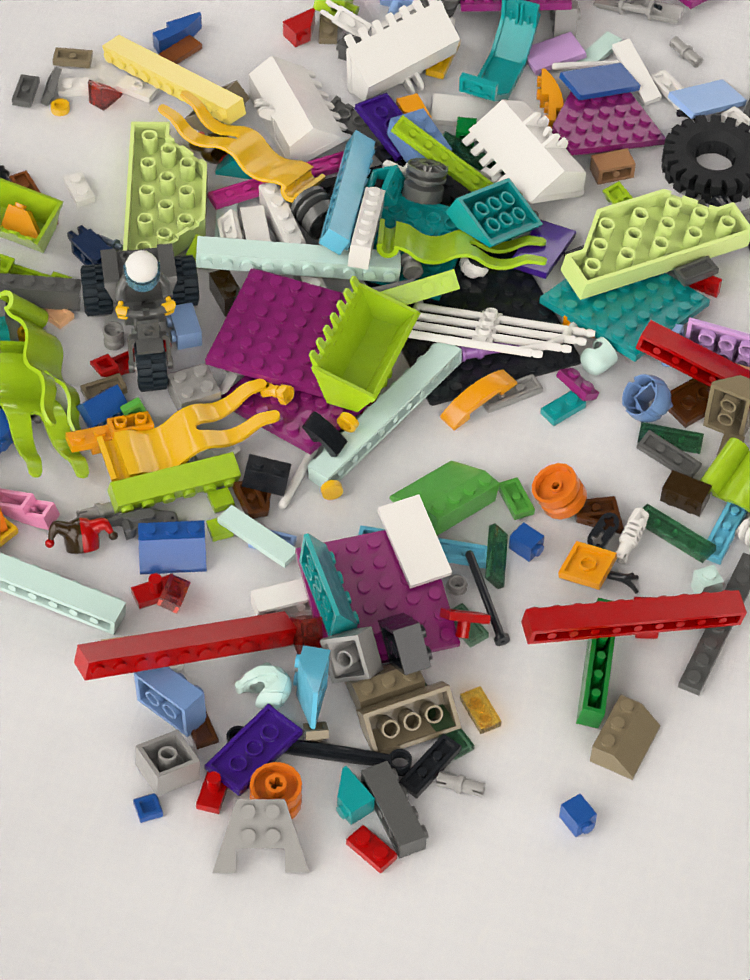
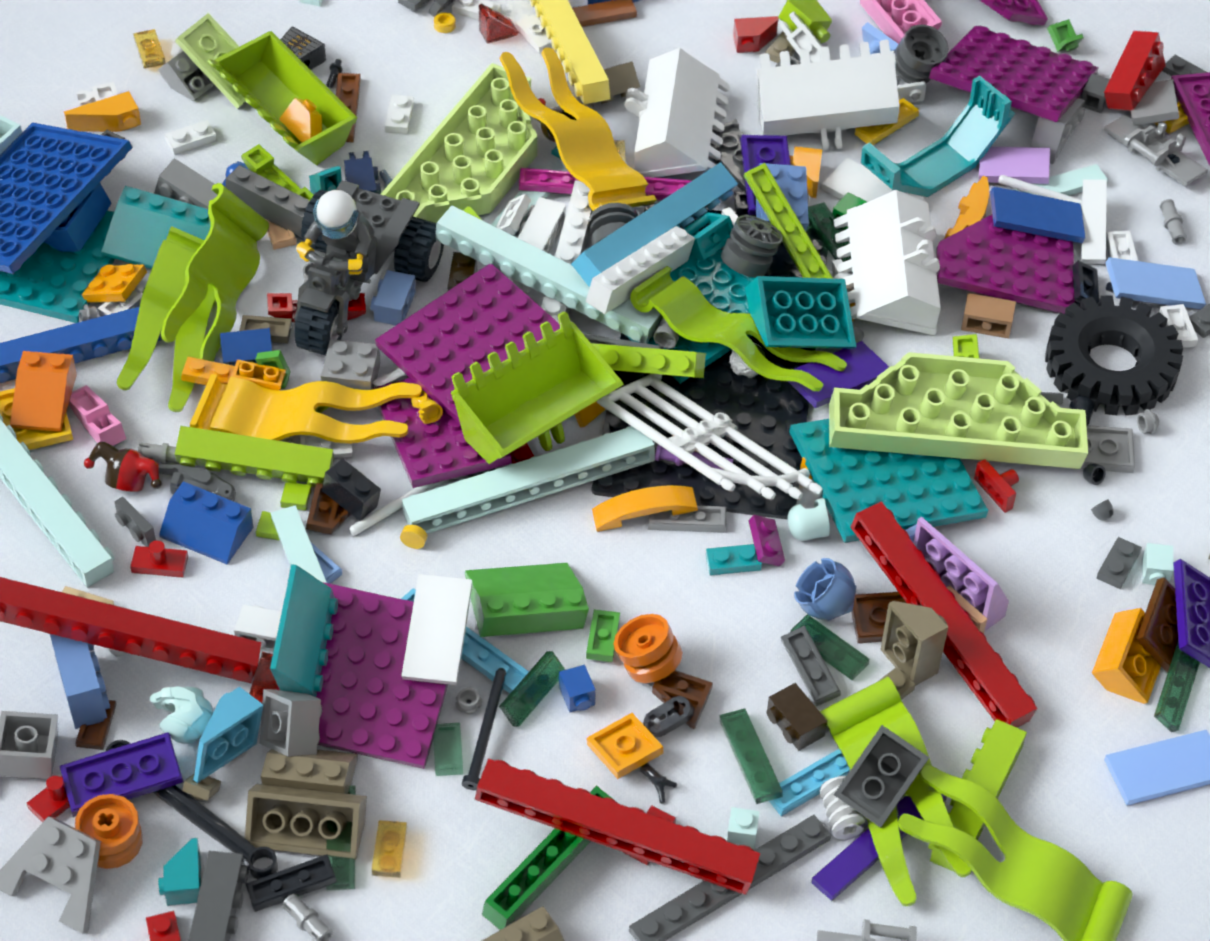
camera: 30 degrees right, 0 degrees up
clear red slope [156,573,191,614] -> none
black slope [302,412,348,457] -> none
yellow tile [337,412,359,432] -> none
brick [378,613,433,675] -> none
red tile [439,608,491,639] -> none
white hinge [616,507,649,565] -> none
dark grey tile [673,256,719,287] -> none
none -> dark grey plate [114,496,156,547]
none -> teal slope [309,166,342,194]
none -> black plate [1072,260,1099,305]

